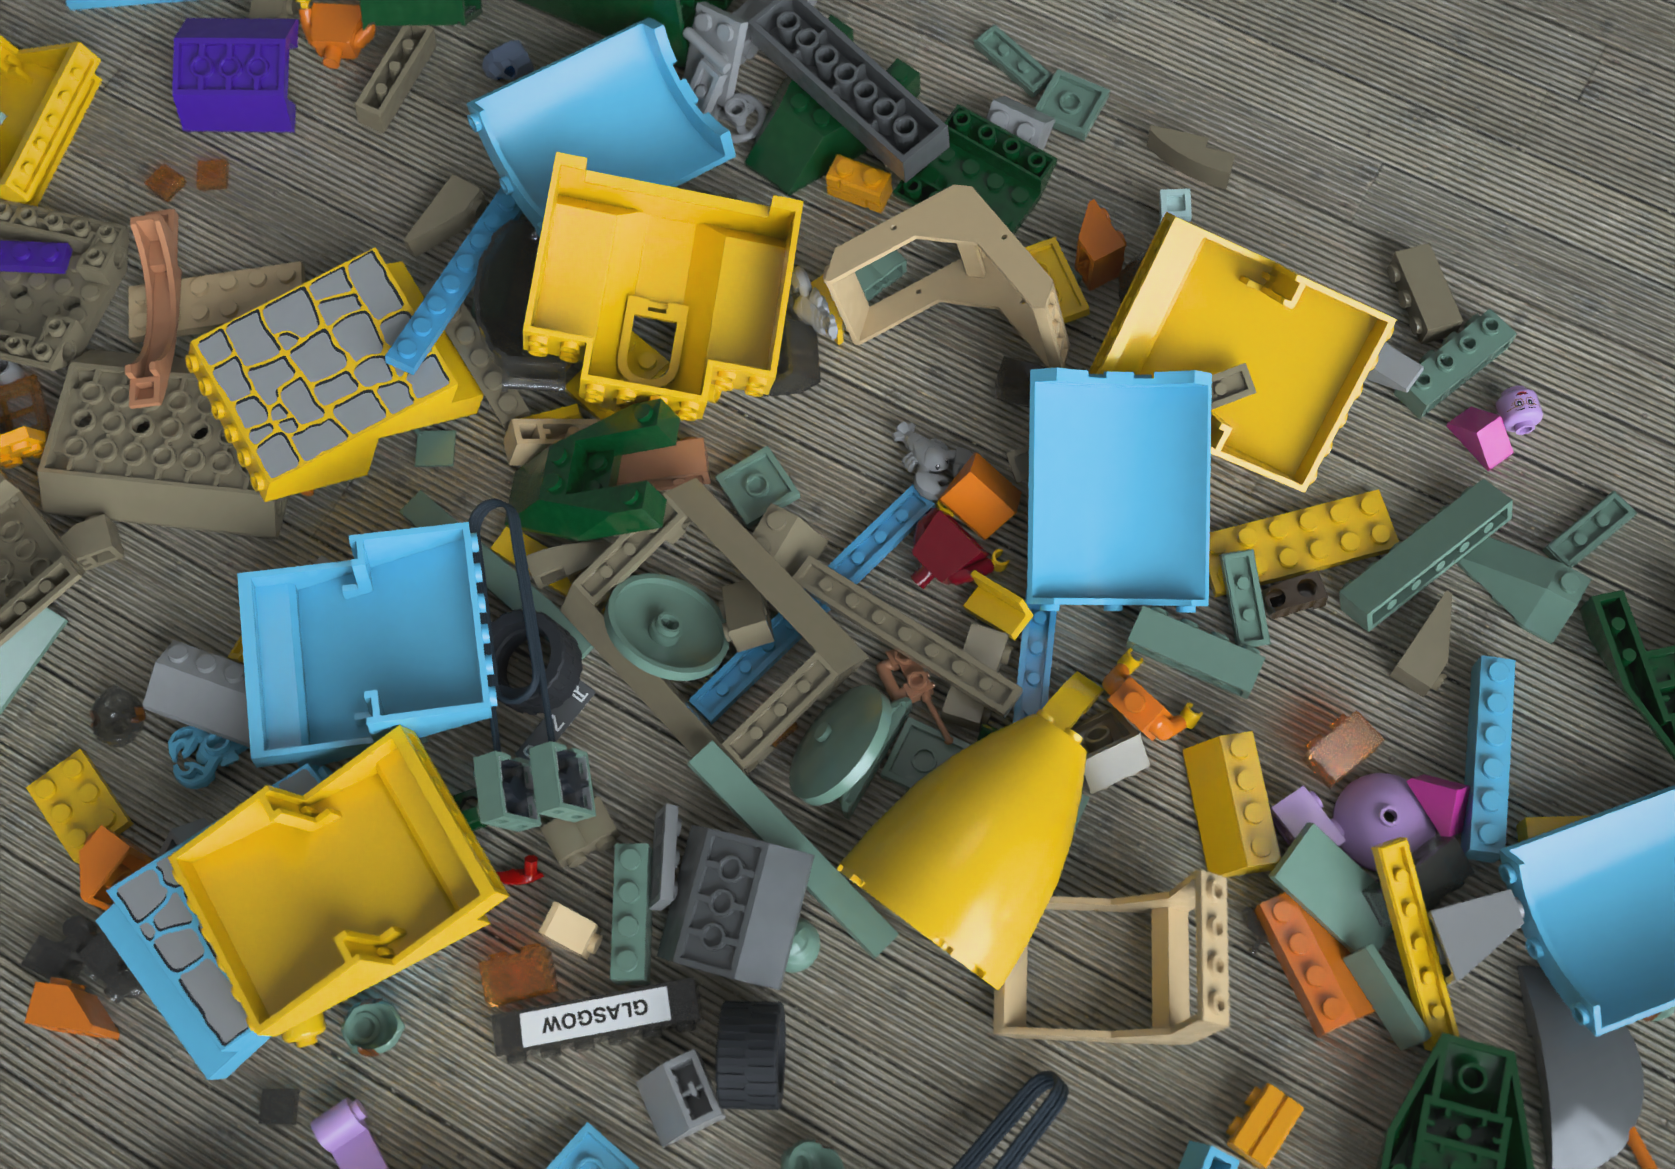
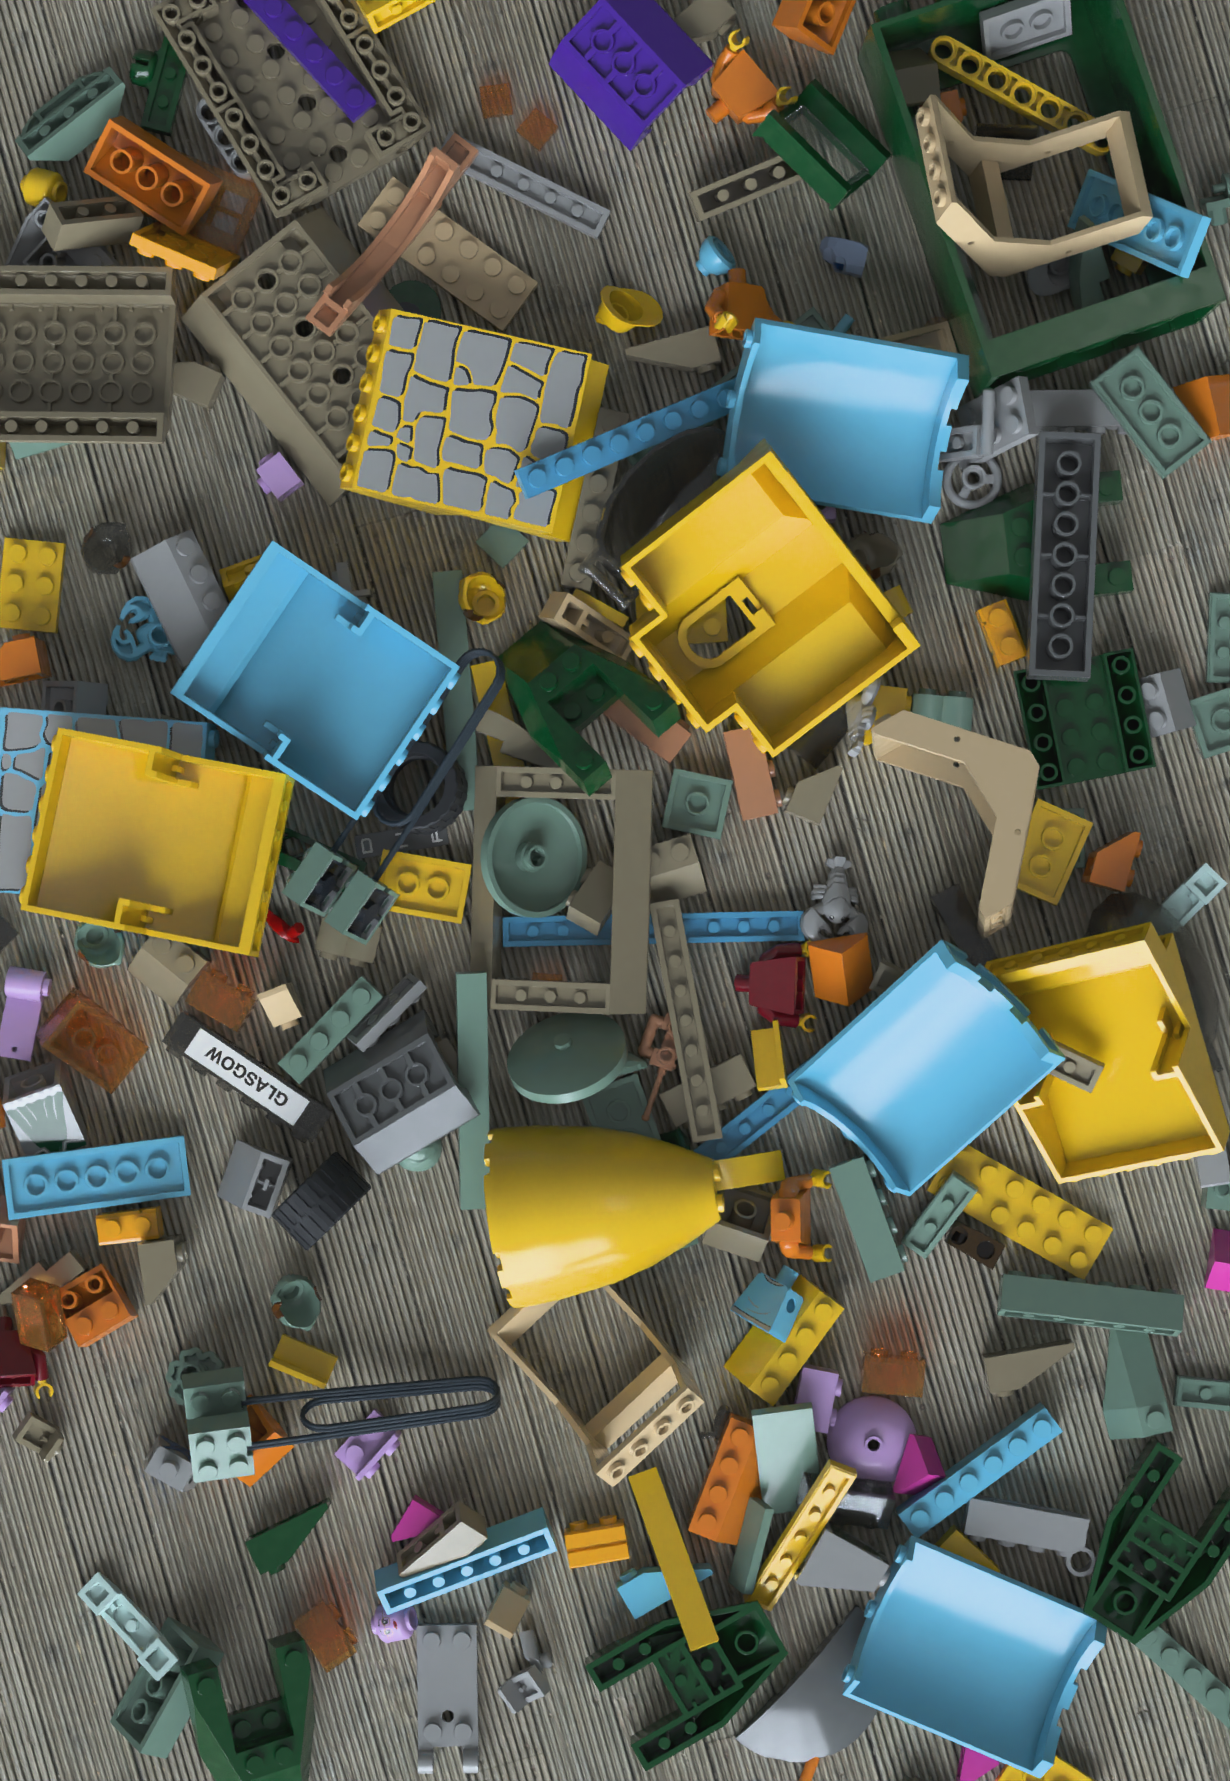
camera: 35 degrees right, 20 degrees up
none -> clear orange slope [36,987,149,1094]
none -> dark tan slope [127,936,212,1008]
none -> lavender brick [256,452,304,502]
none -> yellow plate [378,849,472,924]
none -> light grey plate [440,131,611,240]
none -> yellow hair [458,571,506,625]
none -> yellow piece [595,285,663,333]
none -> medium azure slope [617,1563,714,1620]
none -> yellow tile [628,1467,719,1652]
none -> medium azure brick [695,236,736,277]
none -> orange torso [705,268,796,341]
none -> nougat brick [723,728,783,822]
none -> medium azure torso [730,1265,803,1343]
none -> dark tan slope [782,766,843,826]
none -> light grey hinge [961,1494,1096,1577]

